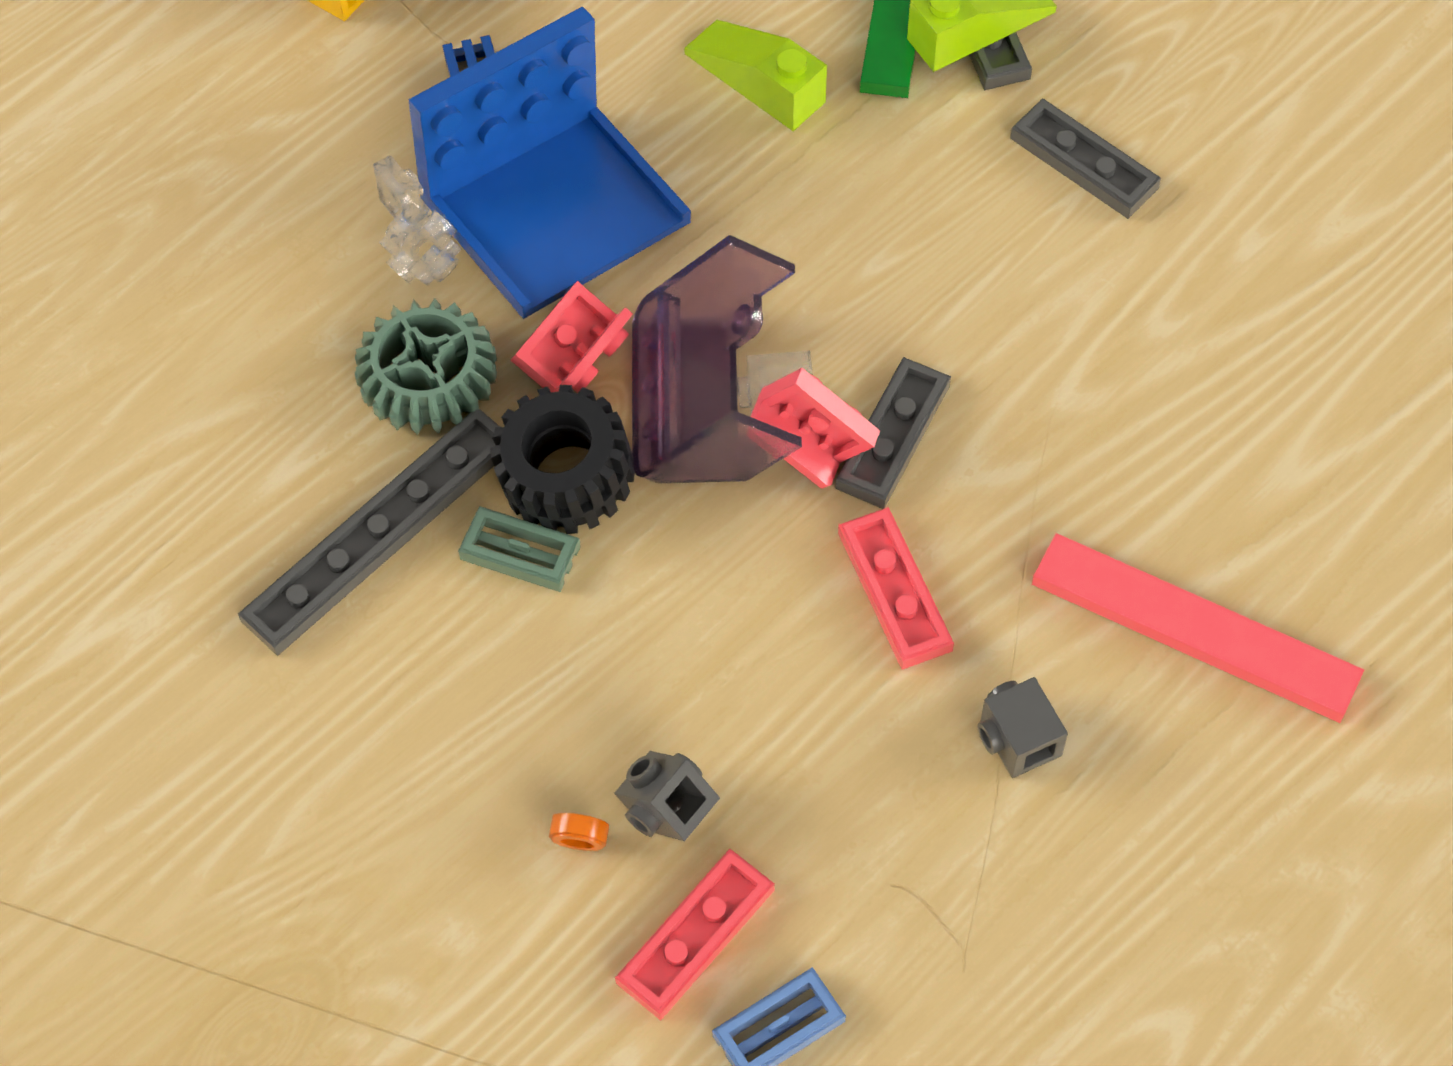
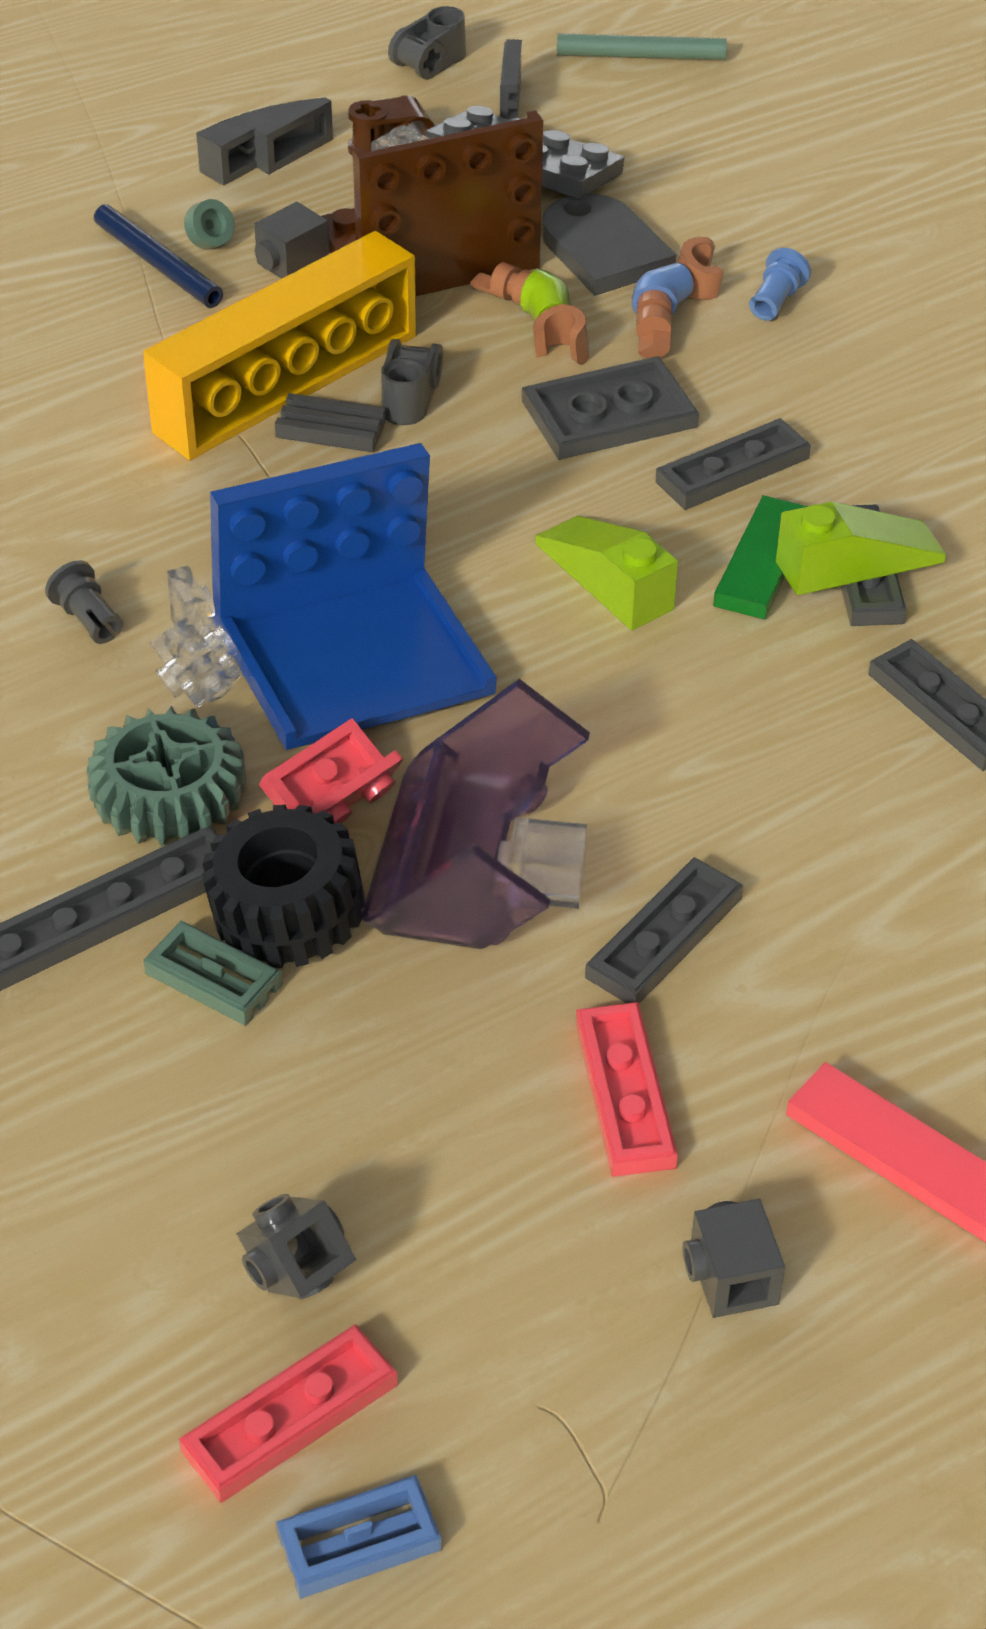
camera: 10 degrees right, 15 degrees down
orange tile [549,813,609,851] -> none
coral bracket [746,368,880,489] -> none
none -> dark grey pin [45,560,123,644]

